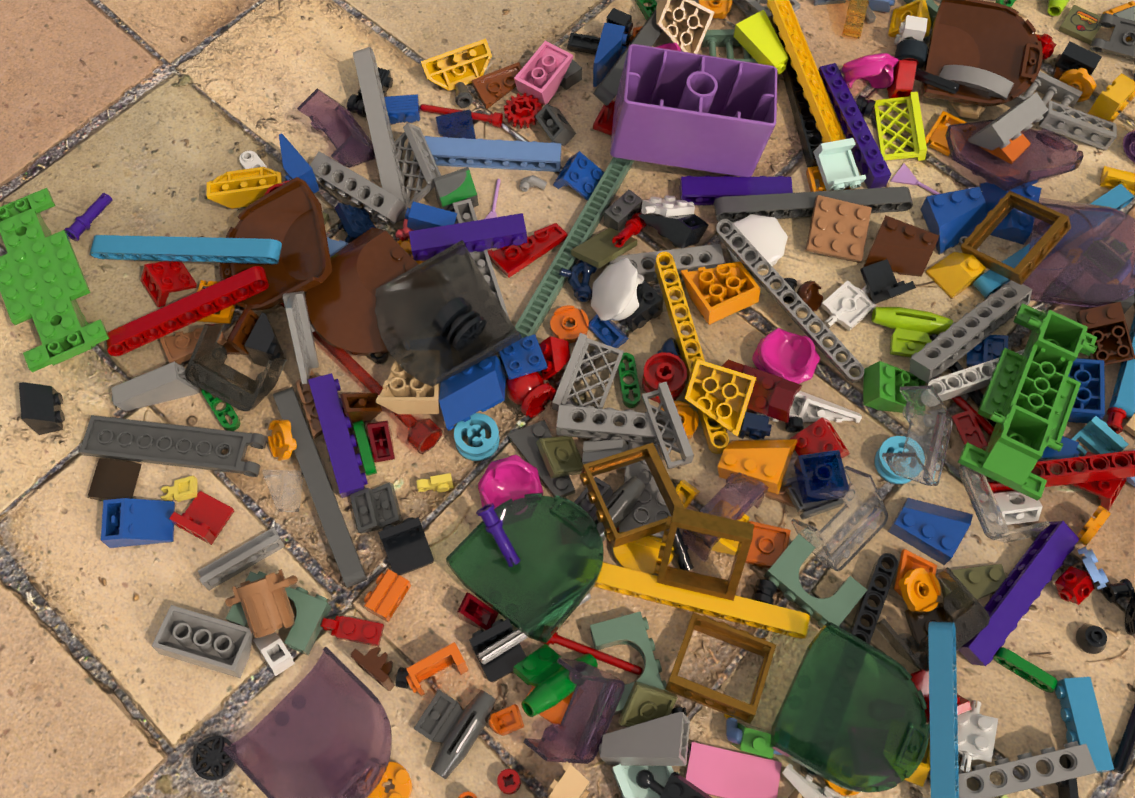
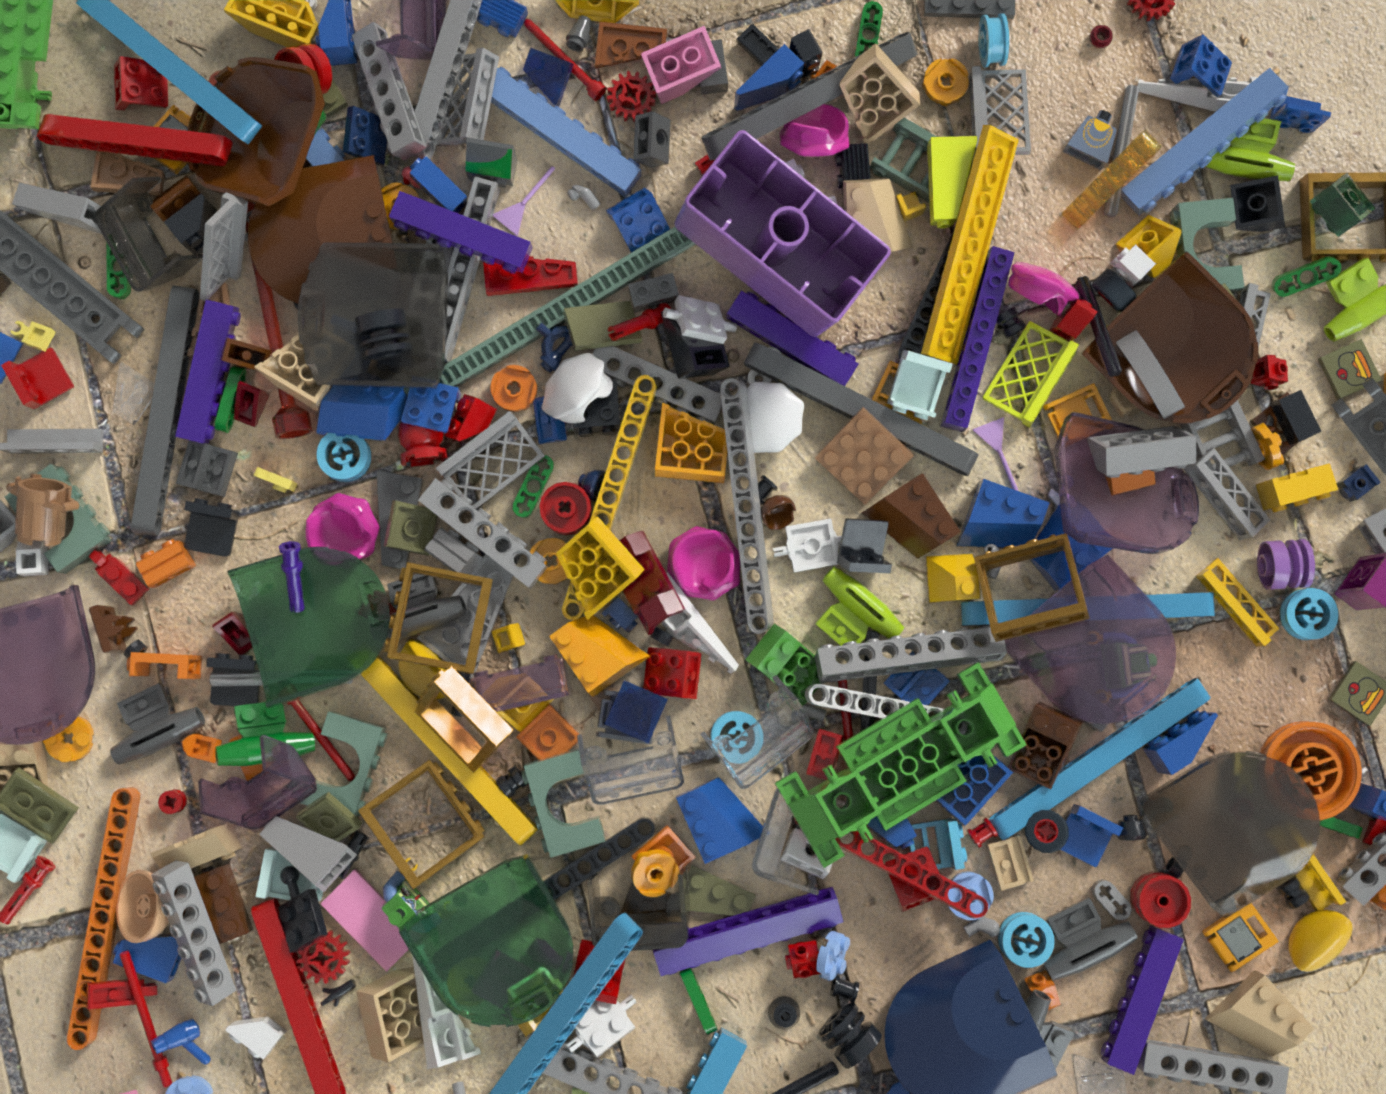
camera: 25 degrees right, 20 degrees up
light orange plate [268,419,297,461] -> none
light grey fence [642,382,694,469] -> none
light orange plate [1077,505,1111,546] -> none

